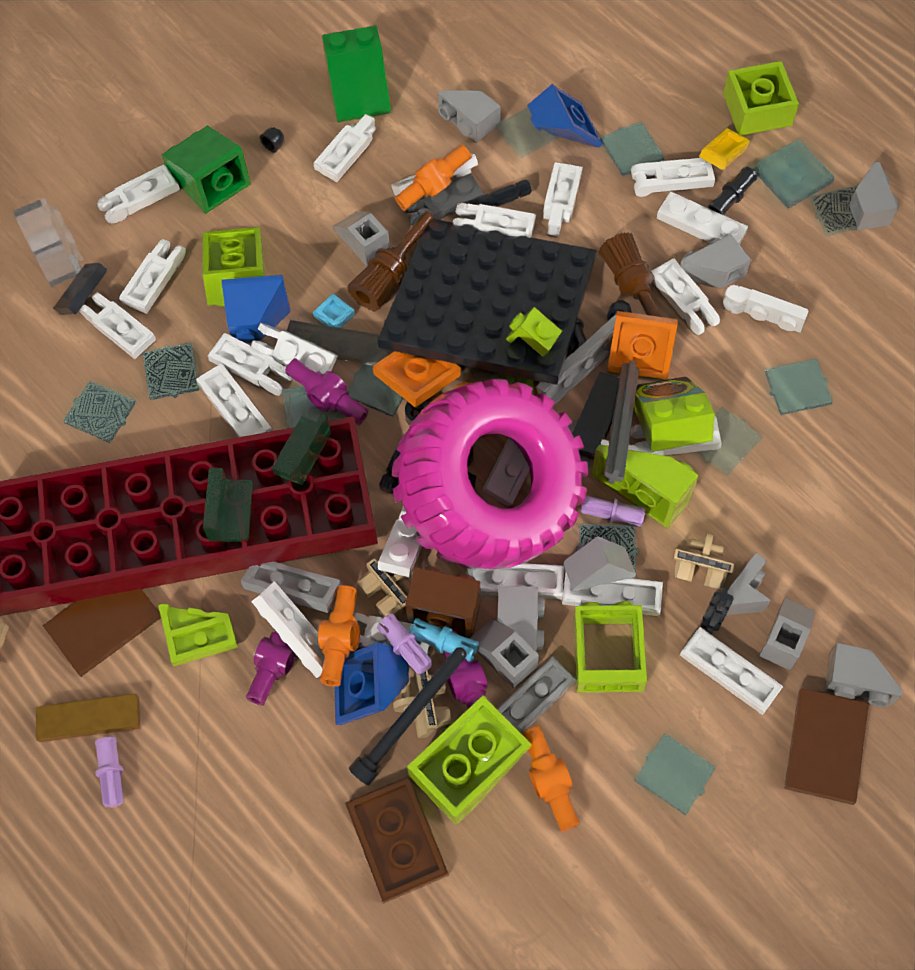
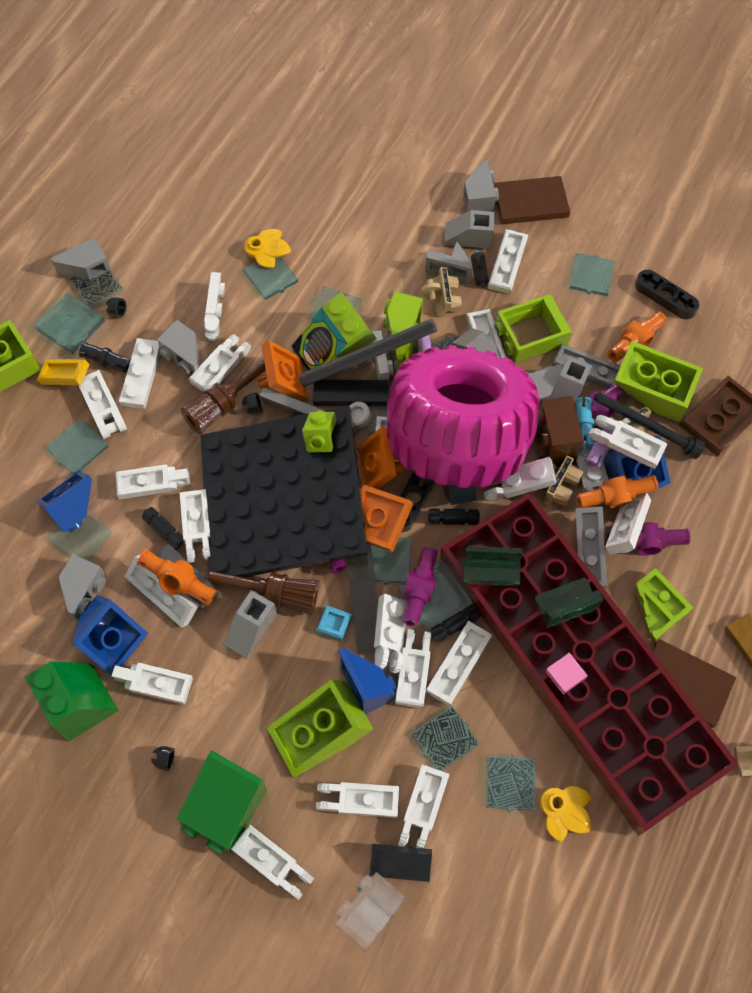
camera: 115 degrees left, 0 degrees up
none -> blue slope [72,595,148,676]
none -> black hinge [106,297,127,318]
none -> yellow plate [244,229,291,269]
none -> white tile [350,402,372,428]
none -> black axle [430,604,480,642]
none -> yellow plate [540,786,591,842]
none -> bright pink tile [545,653,588,695]
none -> white hinge [588,415,667,469]
none -> black beam [635,270,699,319]

